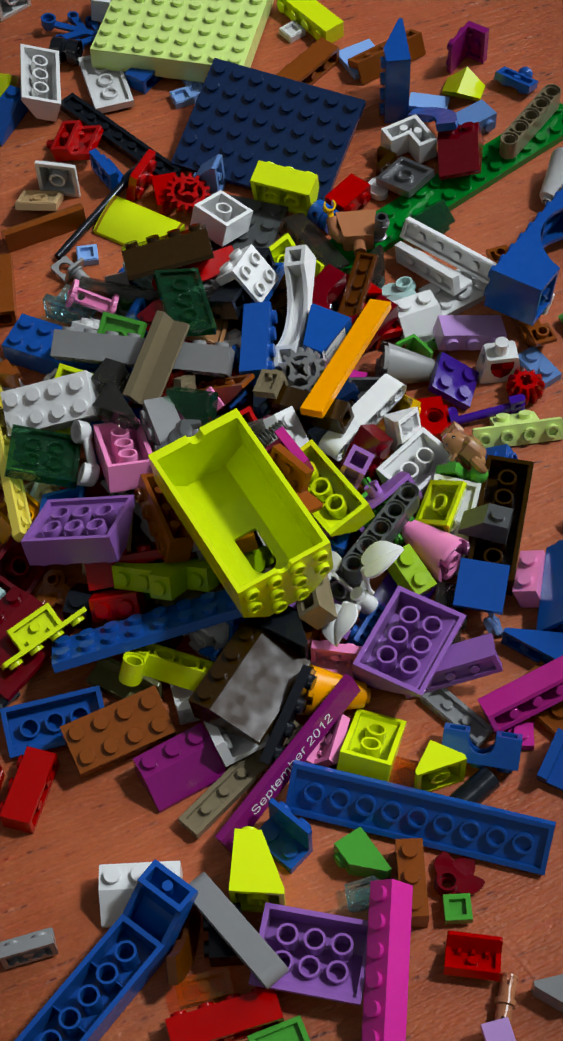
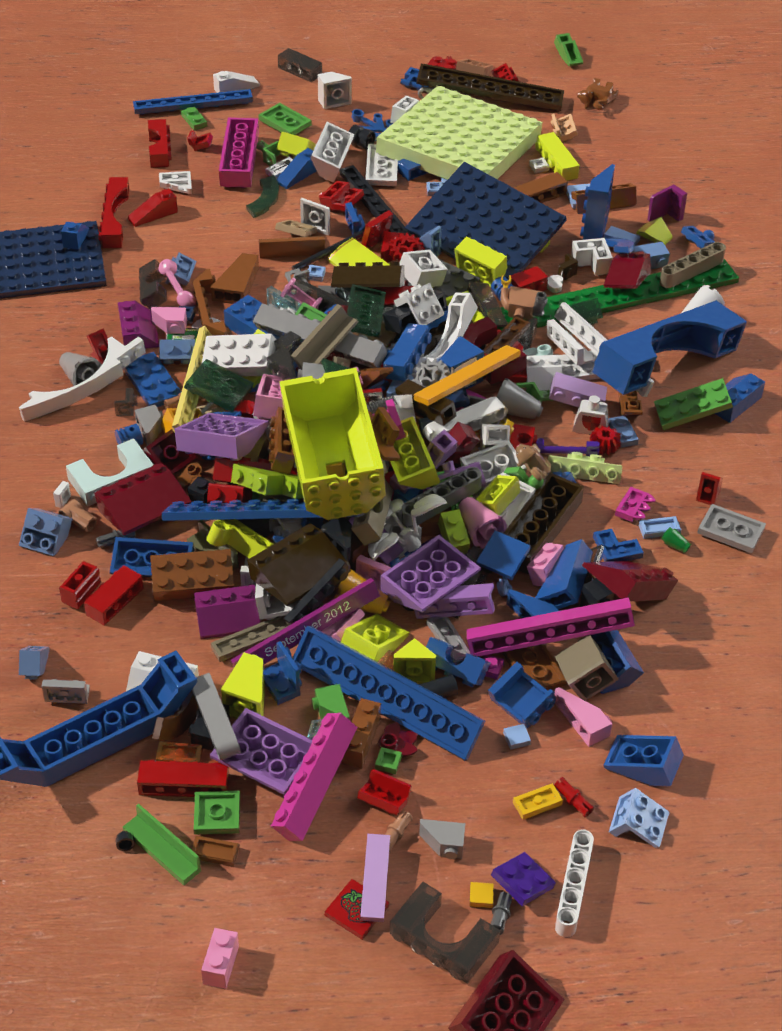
camera: 15 degrees right, 10 degrees down
neon yellow bracket [0,603,87,671] -> none
white piece [71,420,100,487] -> none
dark tan bracket [253,369,289,399] -> none
flat silver plate [376,156,435,198] -> none
dark purple plate [428,352,479,411] -> none
dark grey slope [458,503,513,544] -> none

